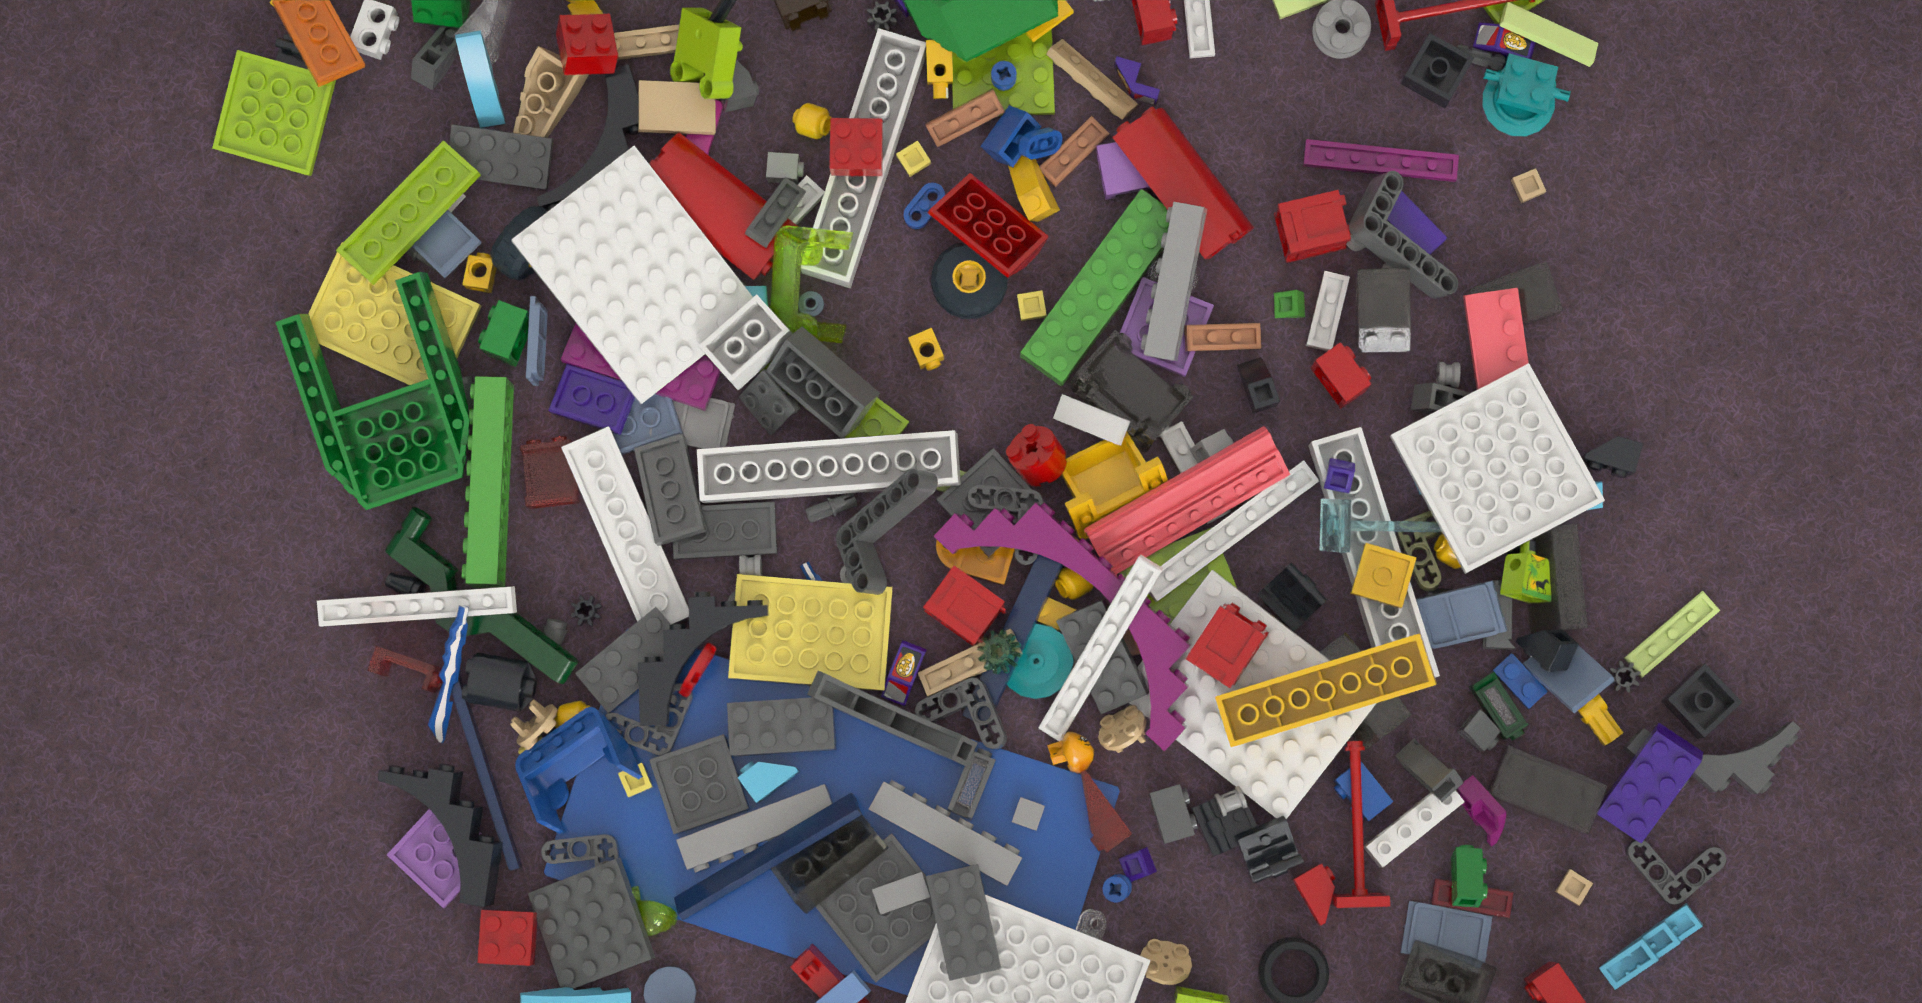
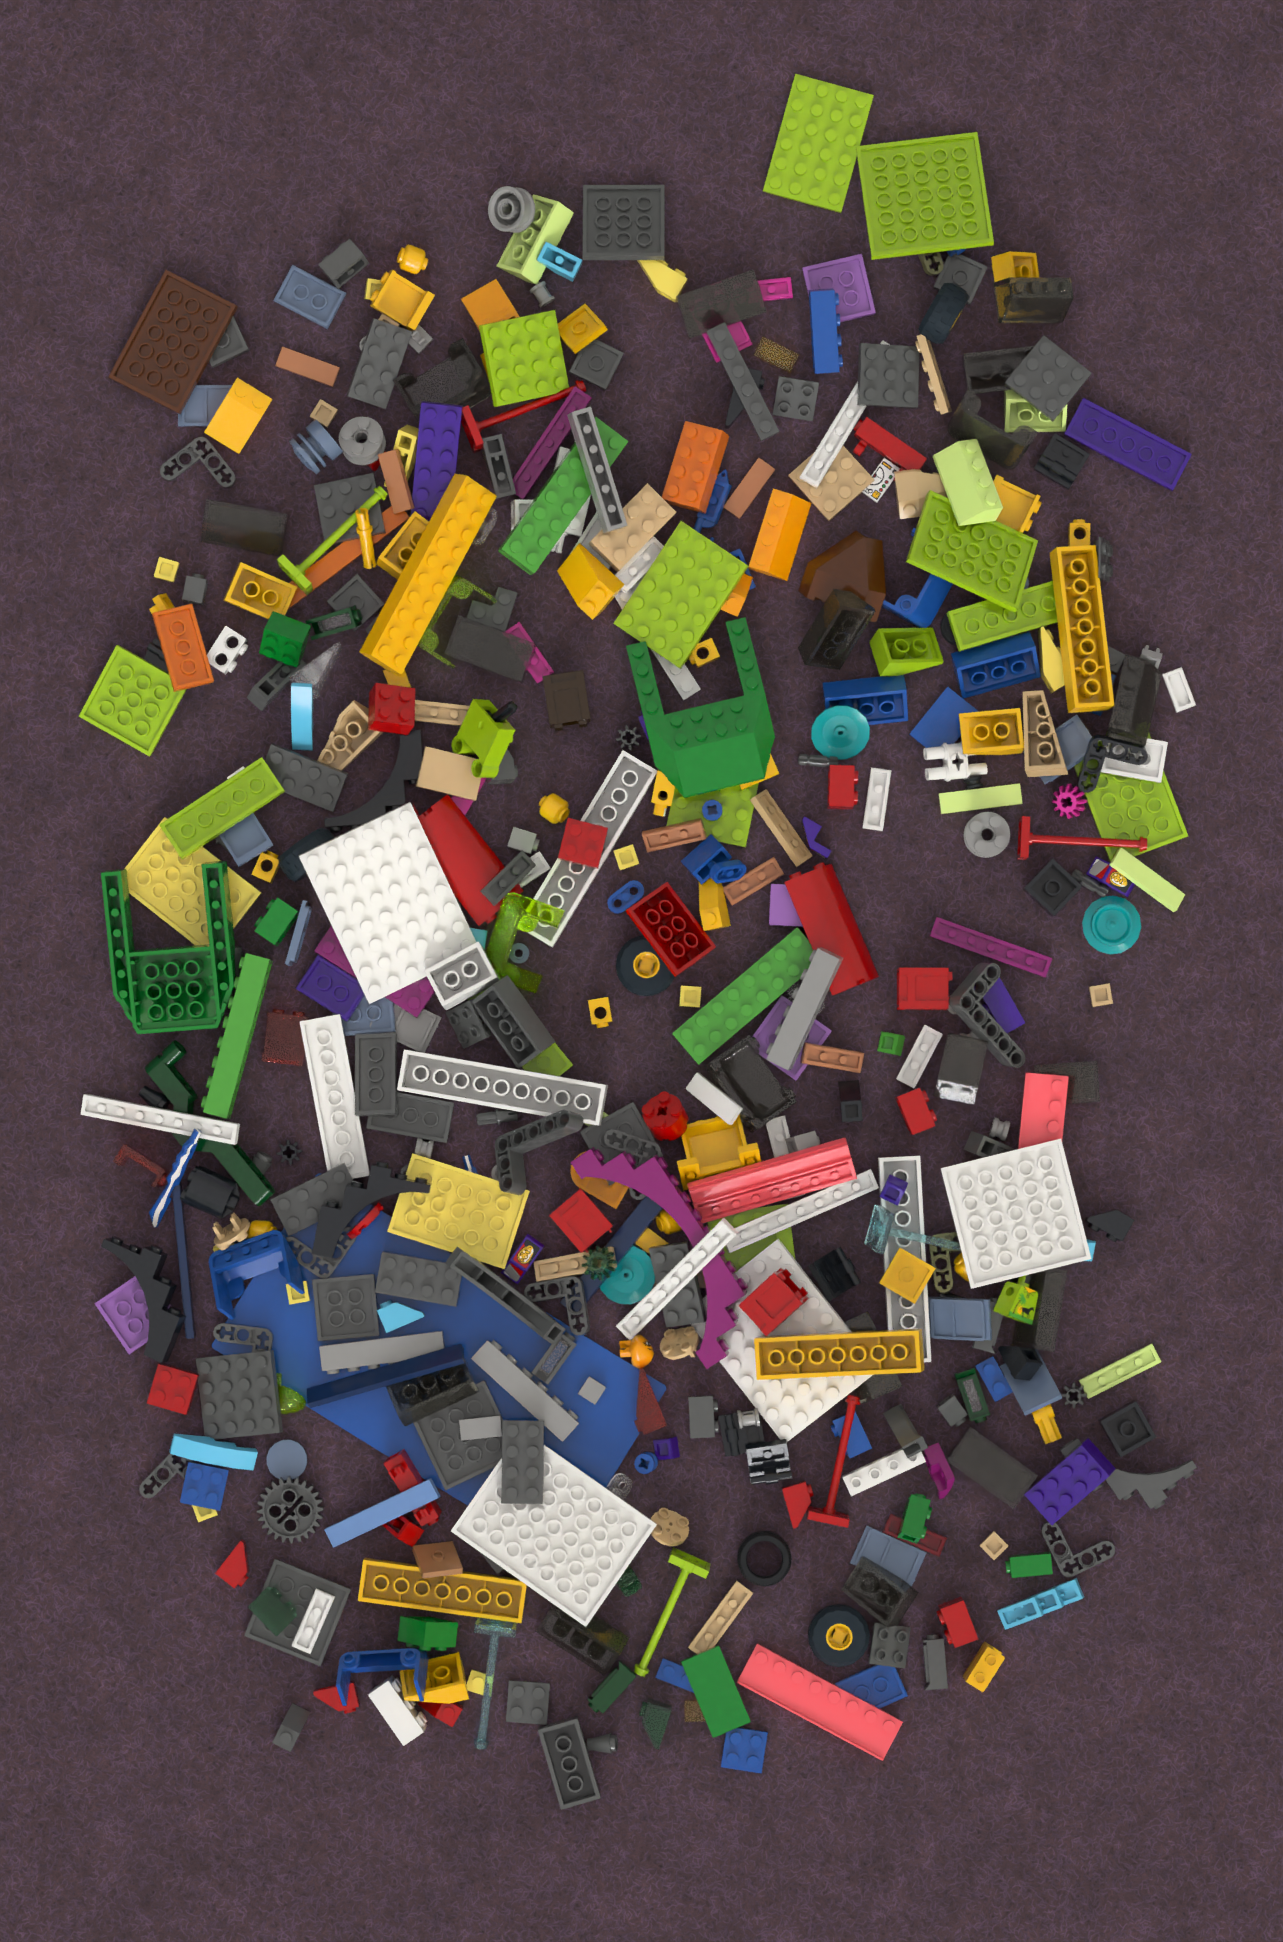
camera: 10 degrees right, 5 degrees up
teal plate [1483,53,1571,116] -> none
none -> green brick [1005,1552,1053,1578]

